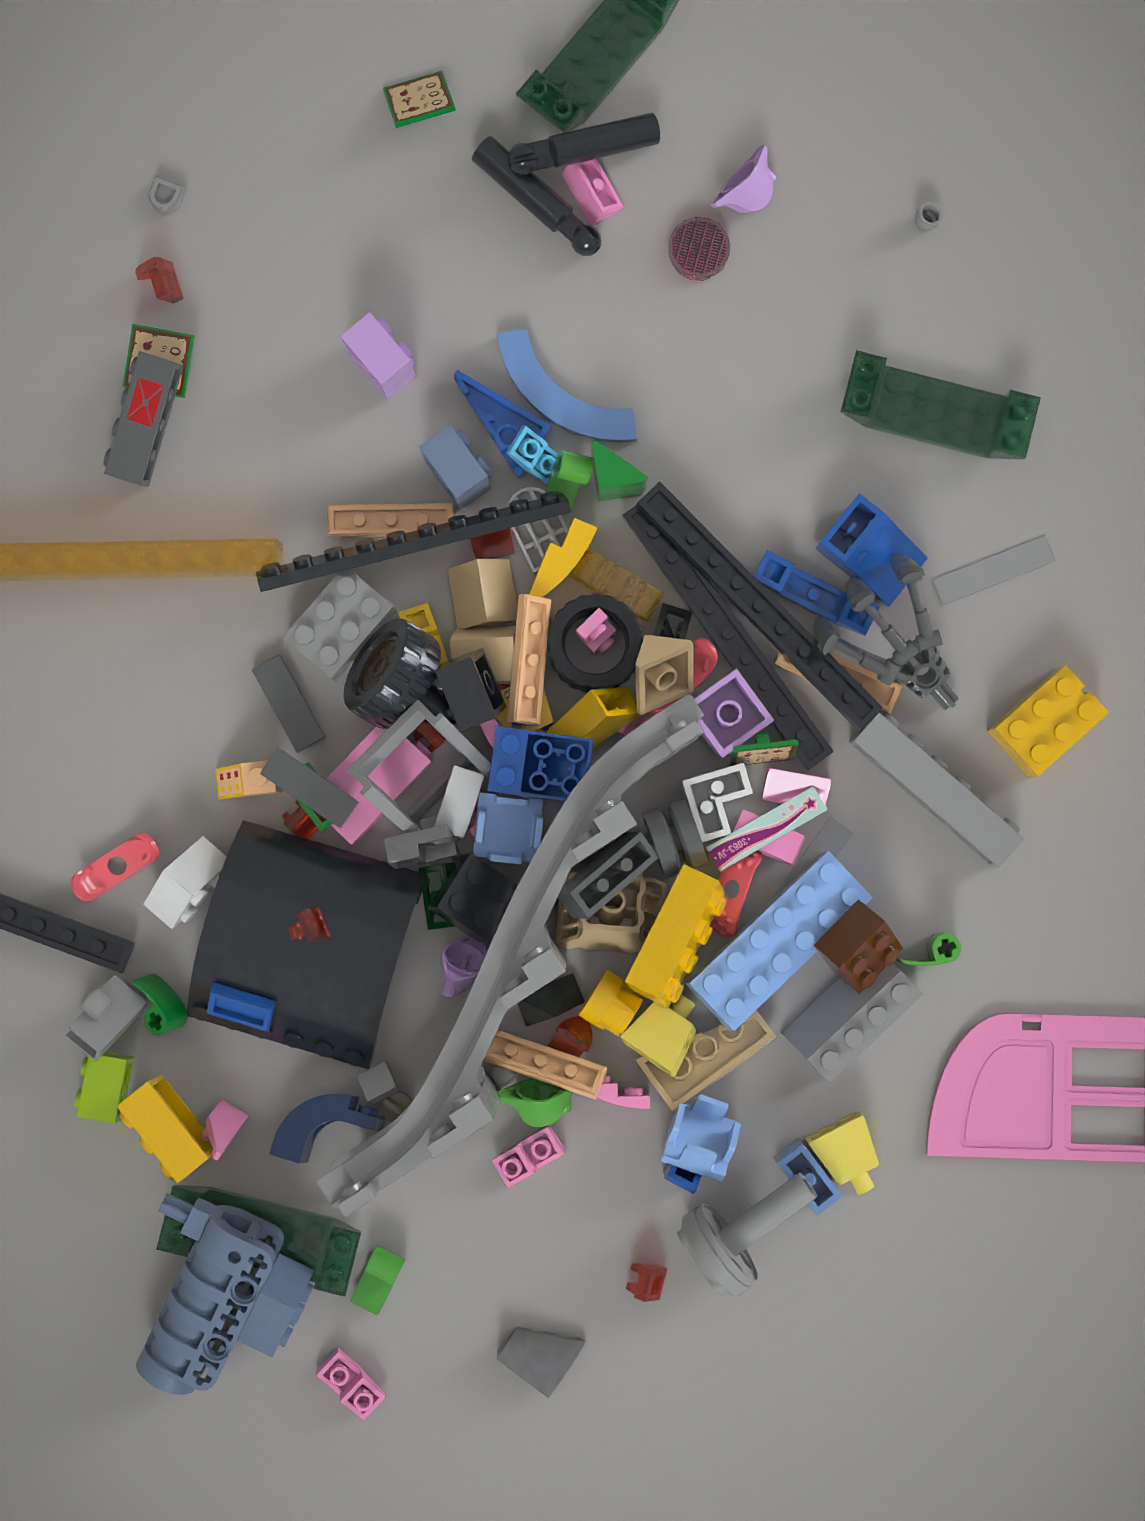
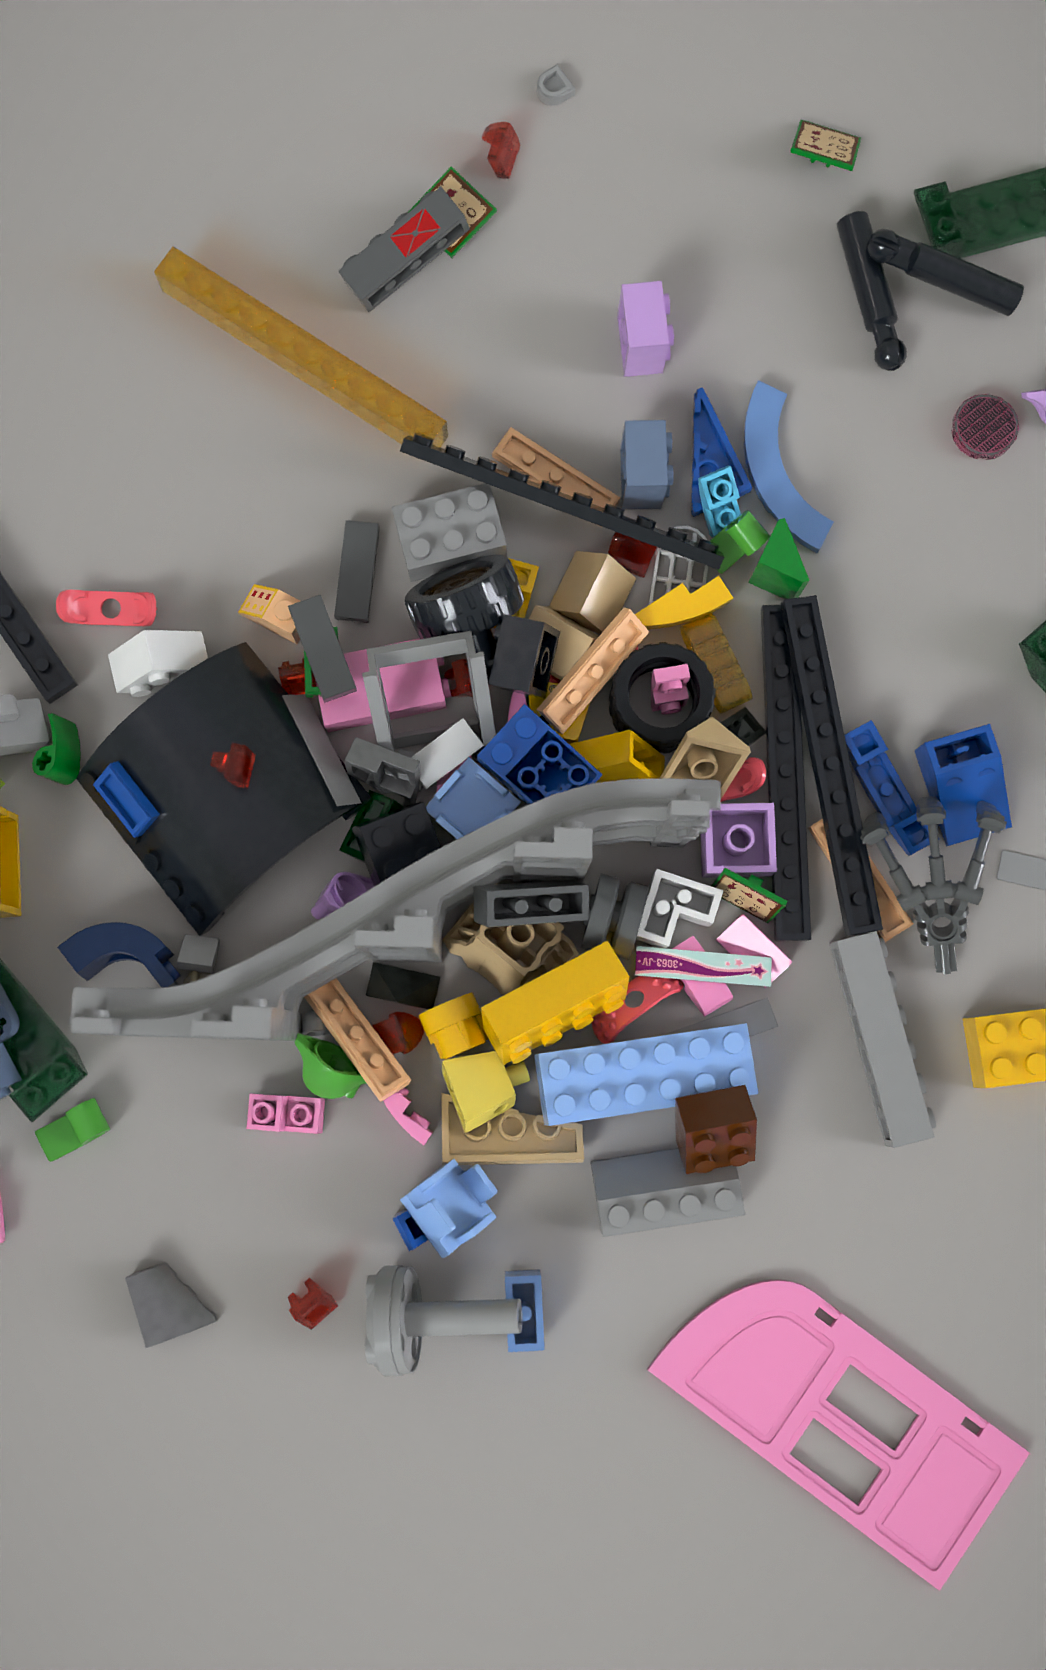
camera: 30 degrees right, 5 degrees down
bright pink slope [201,1099,249,1161] -> none
bright pink slope [562,159,624,226] -> none
light yellow torso [805,1111,879,1195] -> none
bright green panel [896,932,961,966] -> none
none -> light grey sticker [282,694,361,806]

